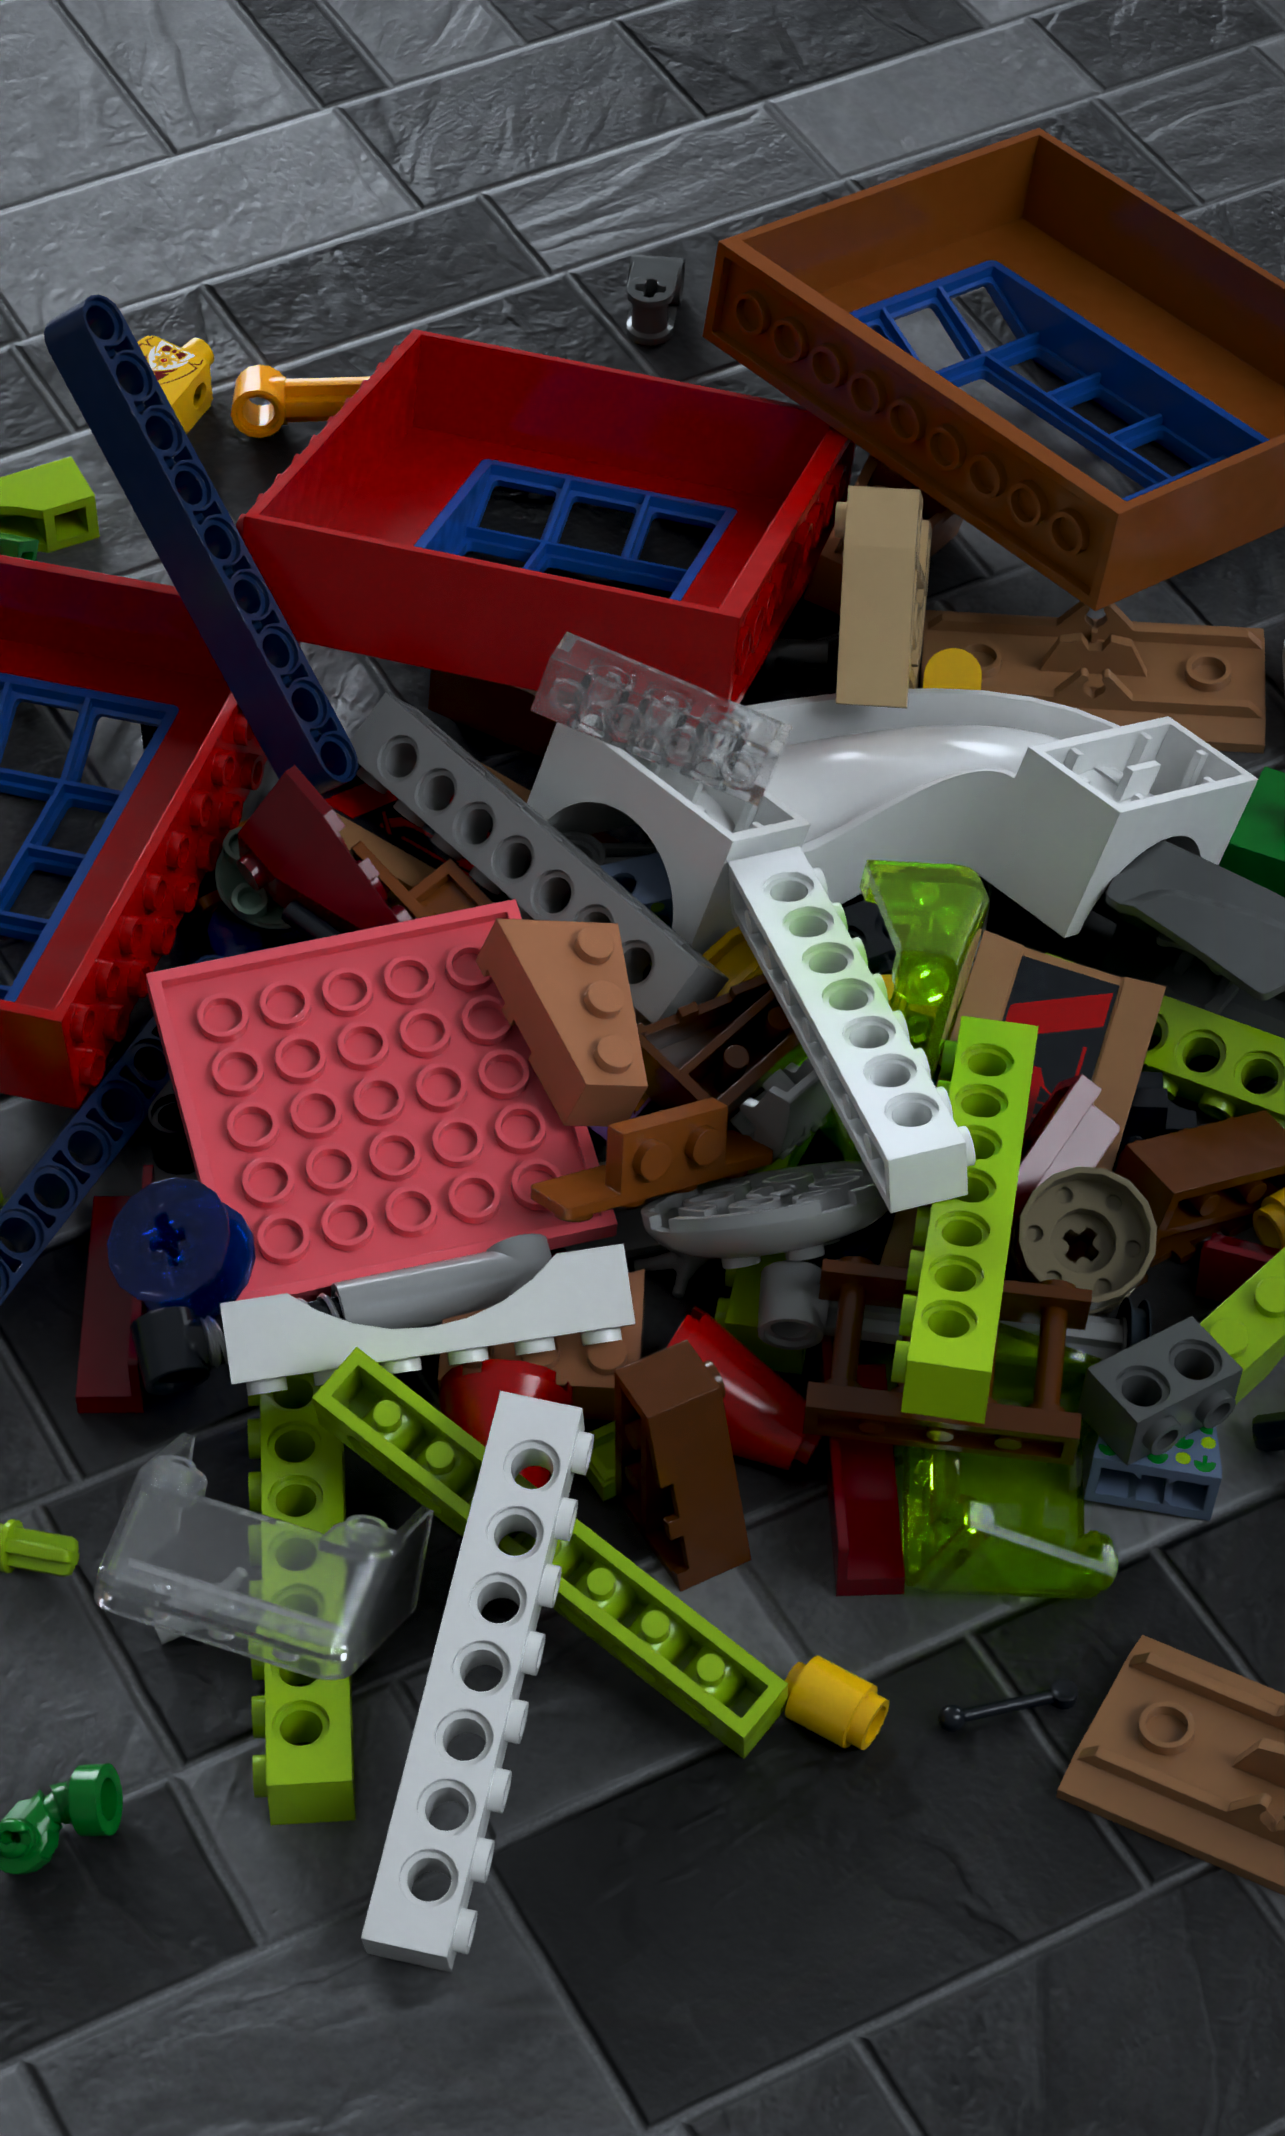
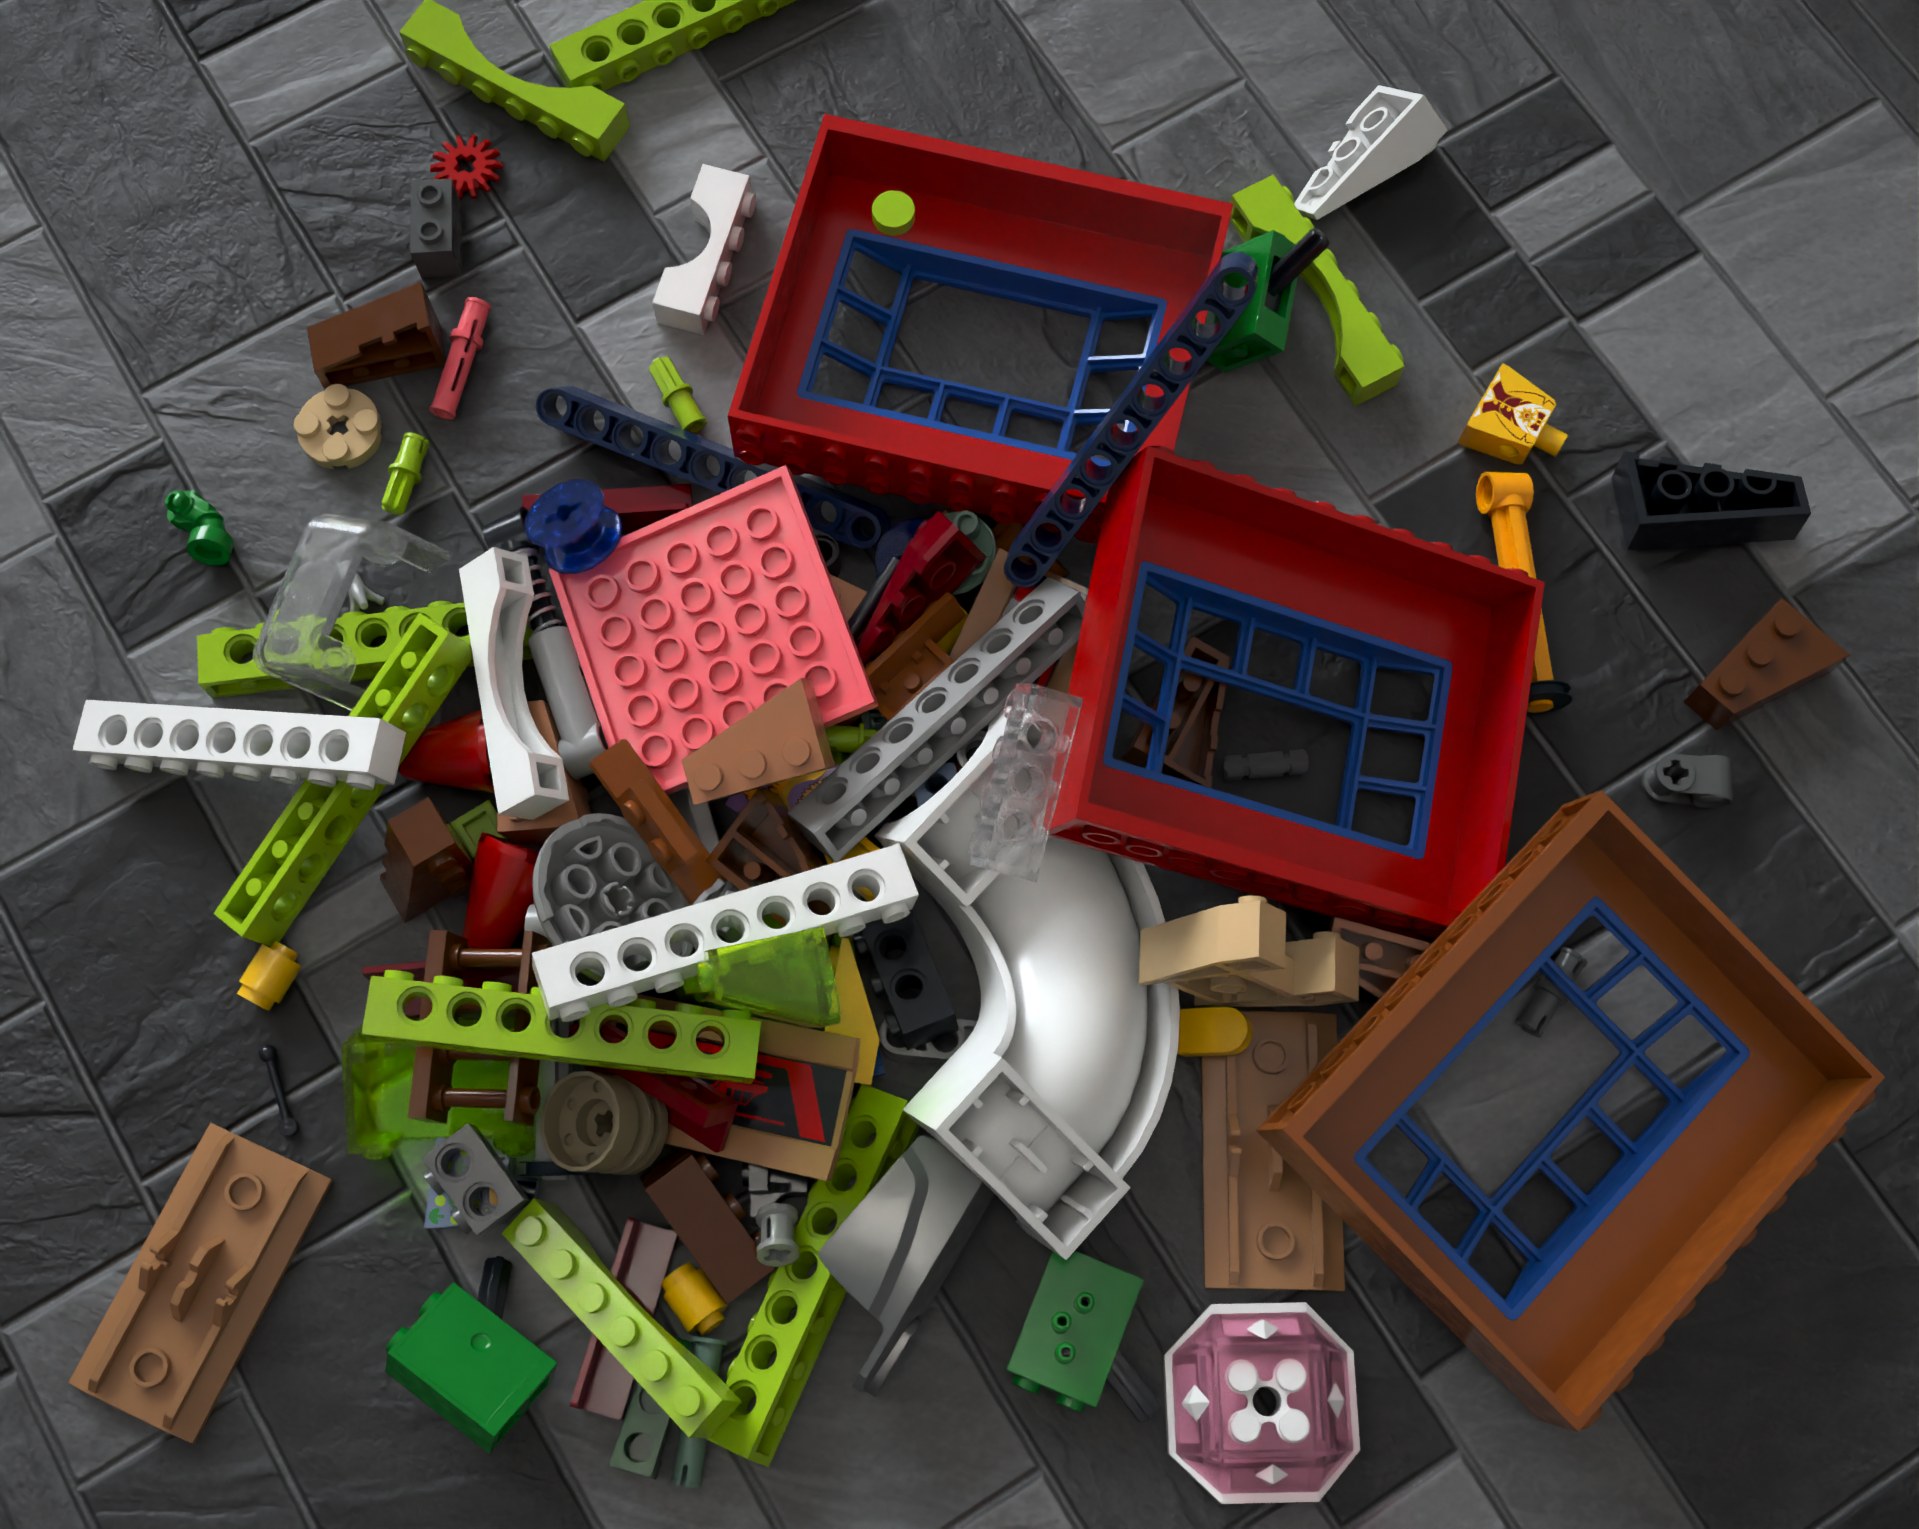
camera: 85 degrees right, 25 degrees up
none -> light grey bush [756,1203,799,1267]
none -> black wedge [1611,451,1811,550]
none -> reddish brown wedge [1683,598,1850,730]

